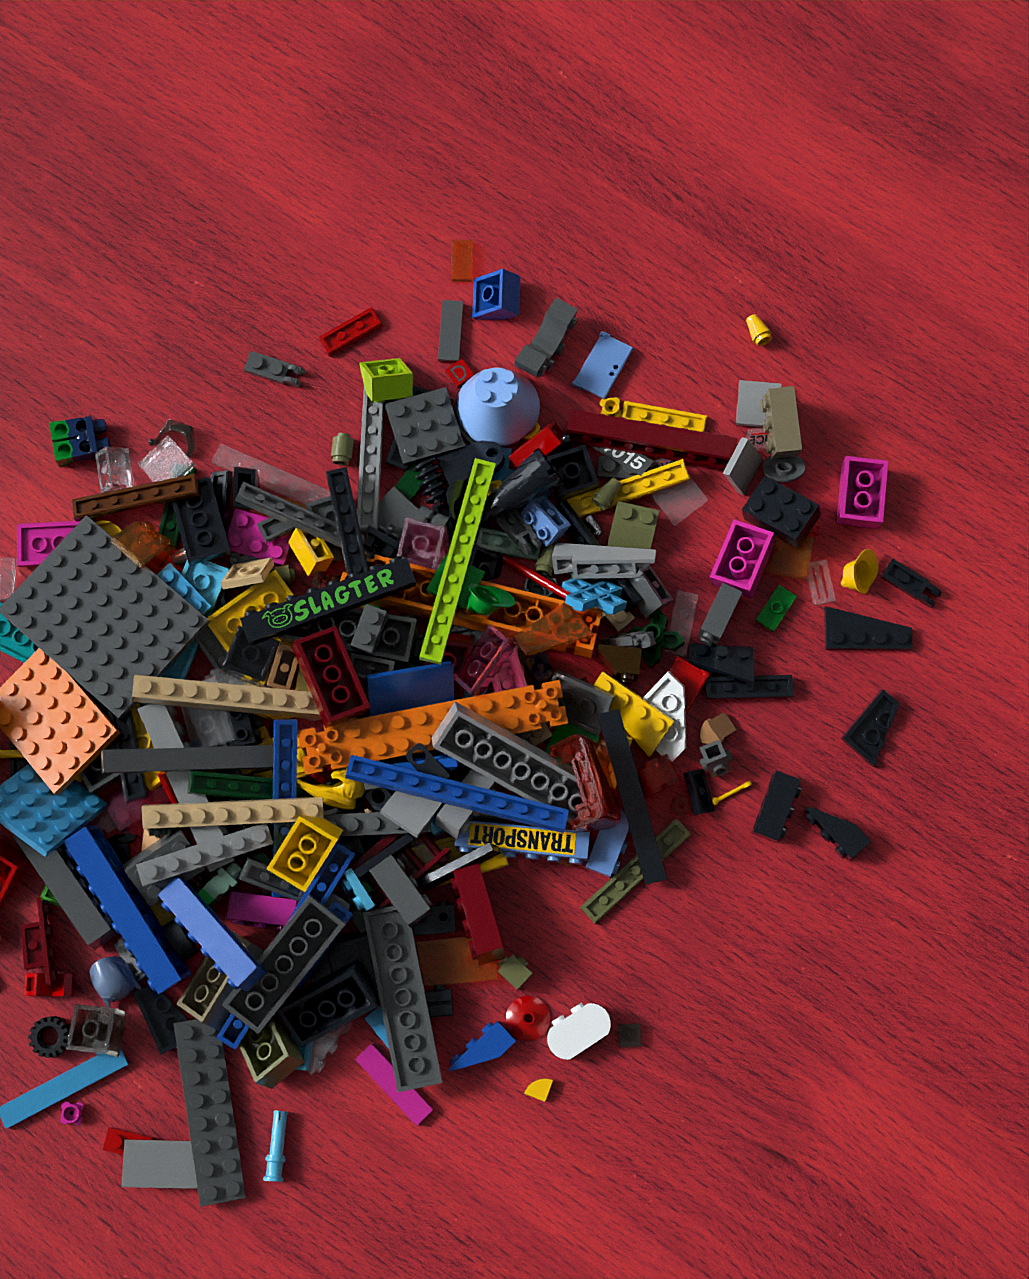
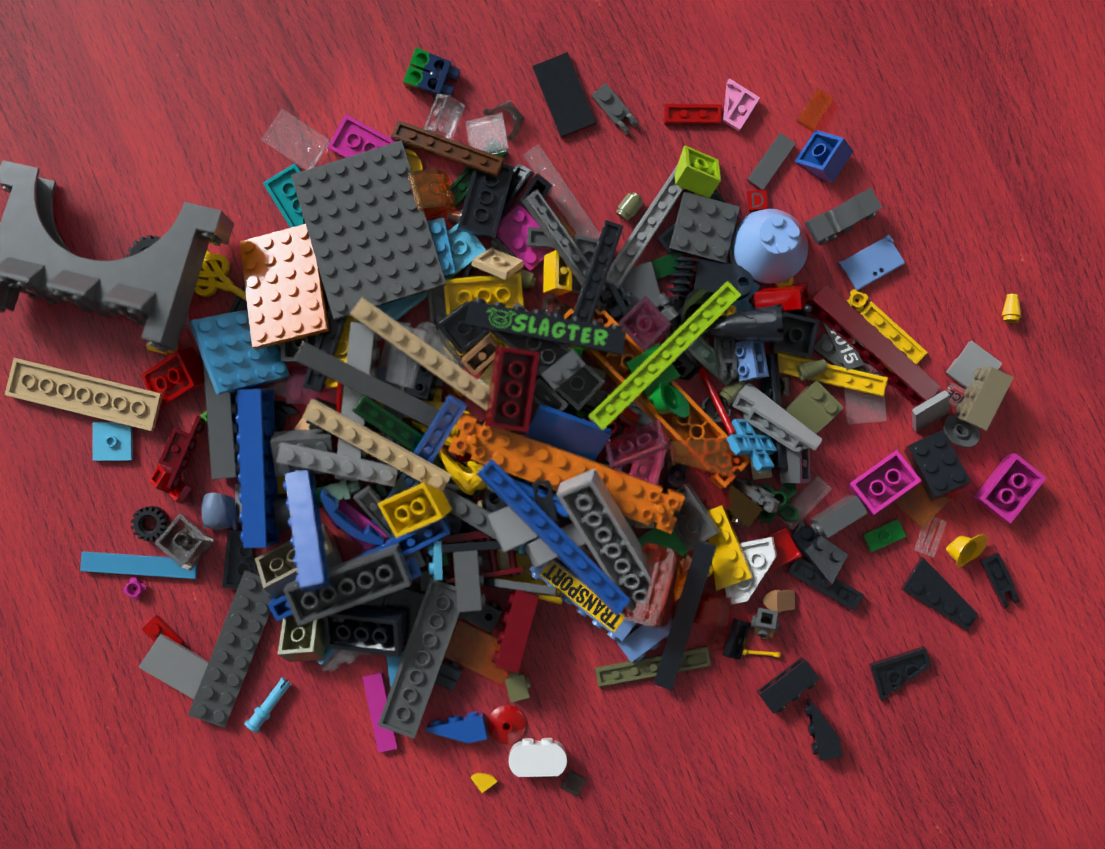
camera: 25 degrees right, 10 degrees up
none -> blue slope [321,488,384,545]
none -> black tile [532,52,596,138]
none -> bright pink wing [723,78,760,132]

